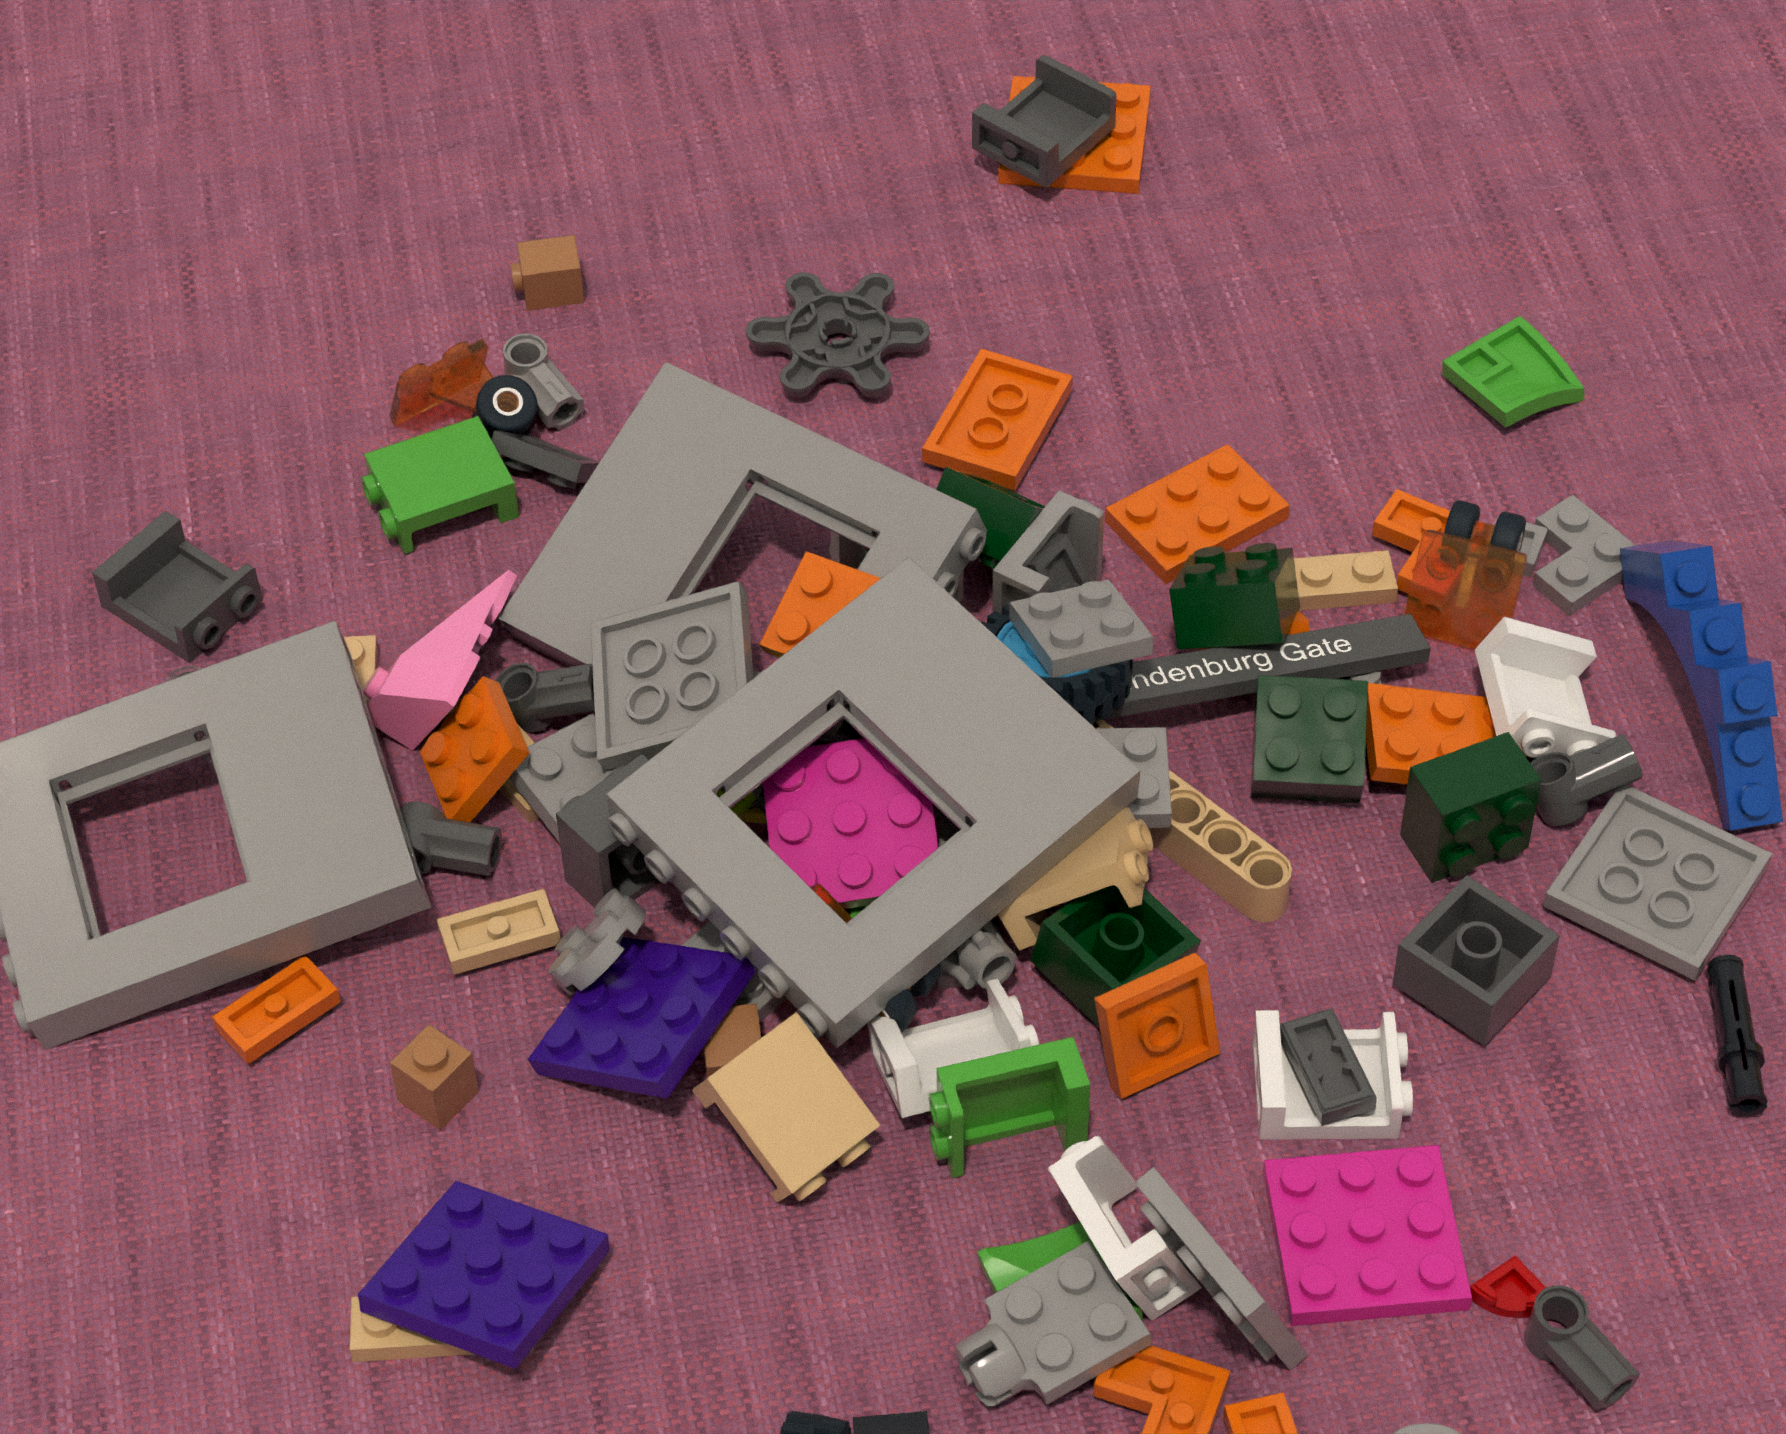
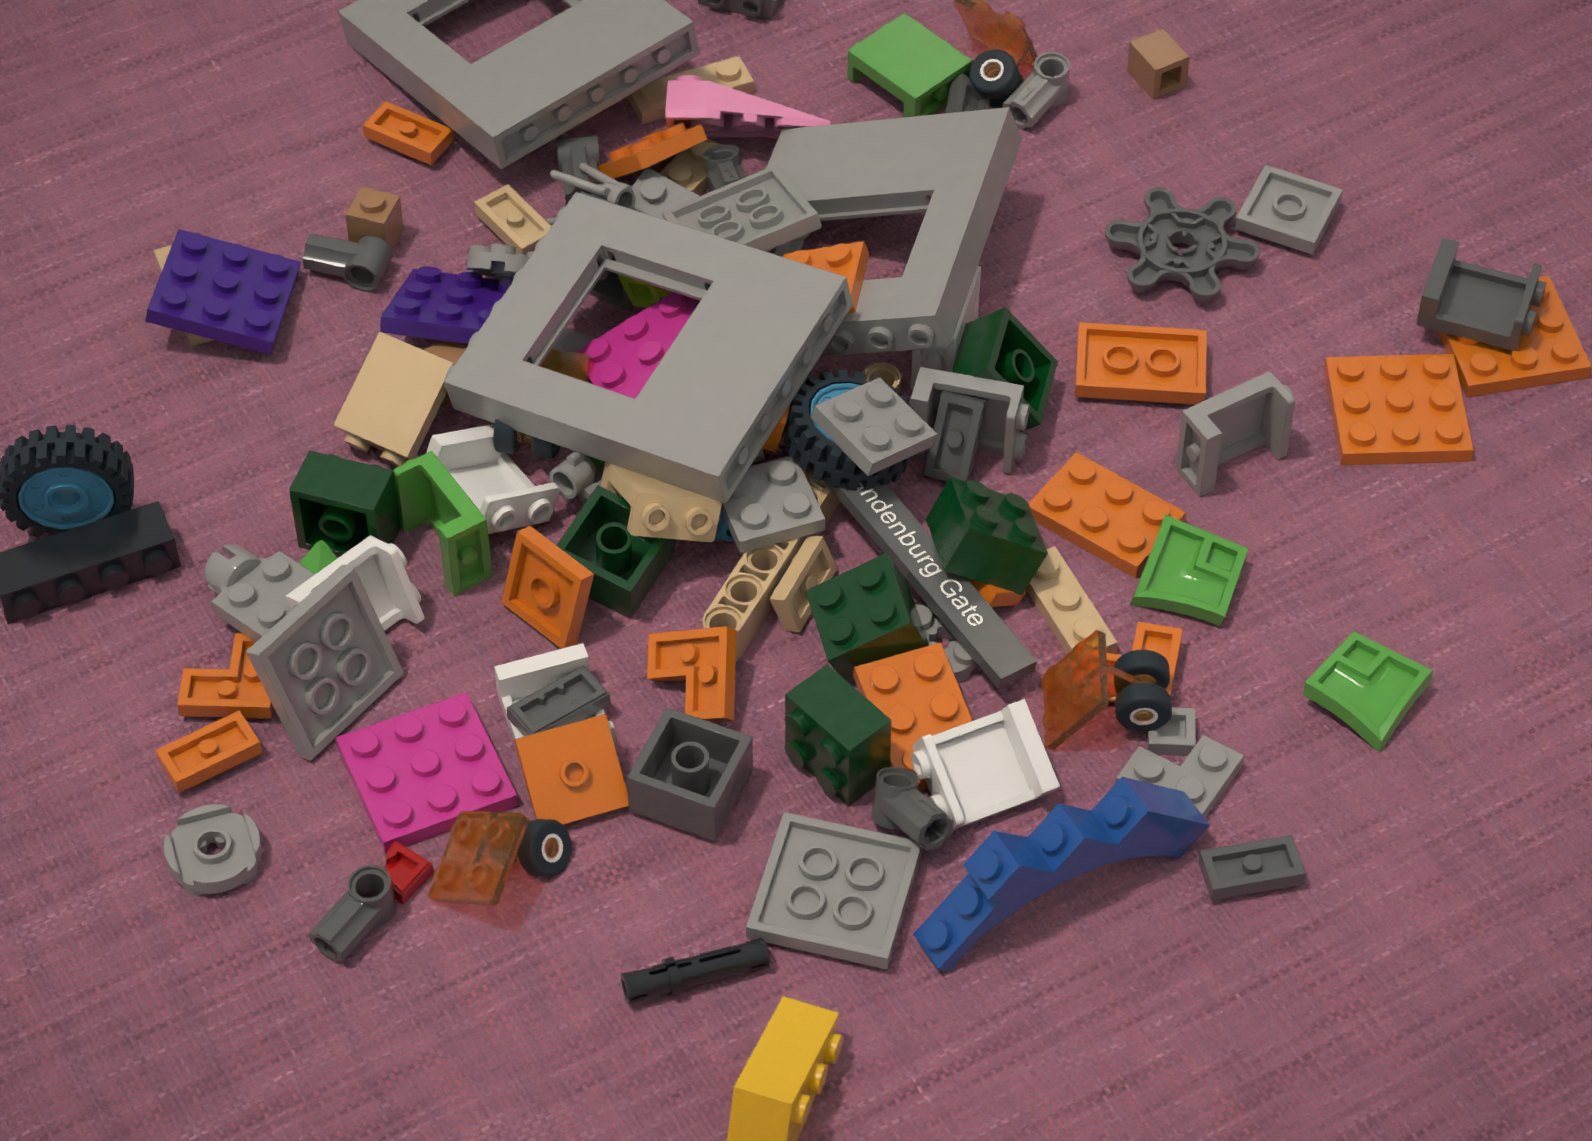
camera: 70 degrees right, 0 degrees up
none -> dark green brick [289,450,401,557]
none -> dark grey piece [302,234,393,292]
none -> clear orange plate [428,811,572,906]
none -> orange plate [513,714,629,824]
none -> light grey plant [546,163,635,226]
none -> orange plate [647,626,737,723]
none -> tan plate [770,535,838,632]
none -> bright green plate [1130,515,1249,626]
none -> light grey panel [1175,371,1296,497]
none -> dark grey plate [1198,835,1306,901]
none -> light grey plate [1235,165,1343,255]
none -> orange plate [1324,353,1473,465]

